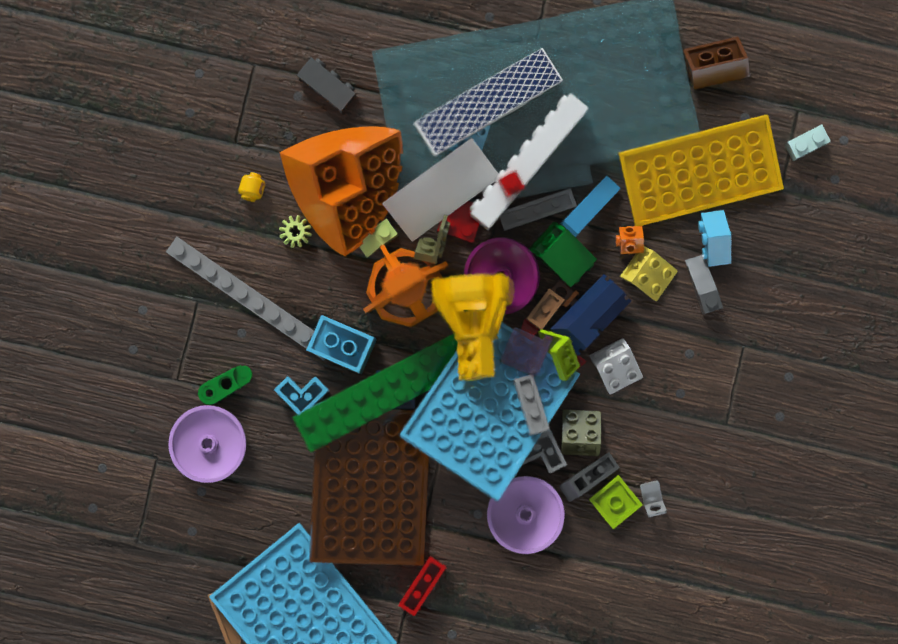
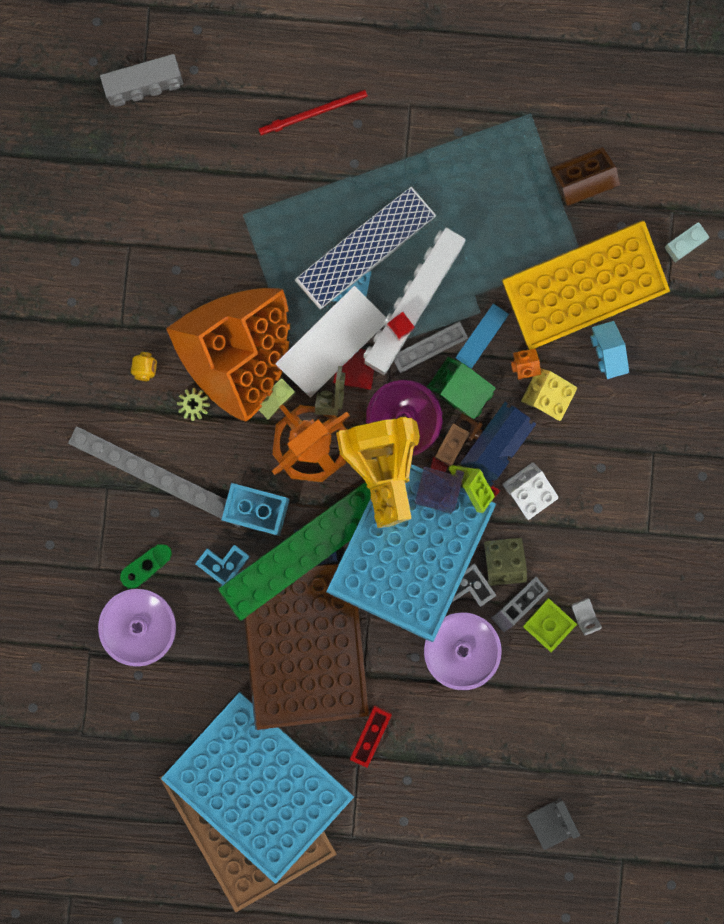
camera: 10 degrees left, 0 degrees up
dark grey brick [297,57,356,113] -> none
light grey plate [513,374,550,436] -> none
slope [685,255,723,315] -> none

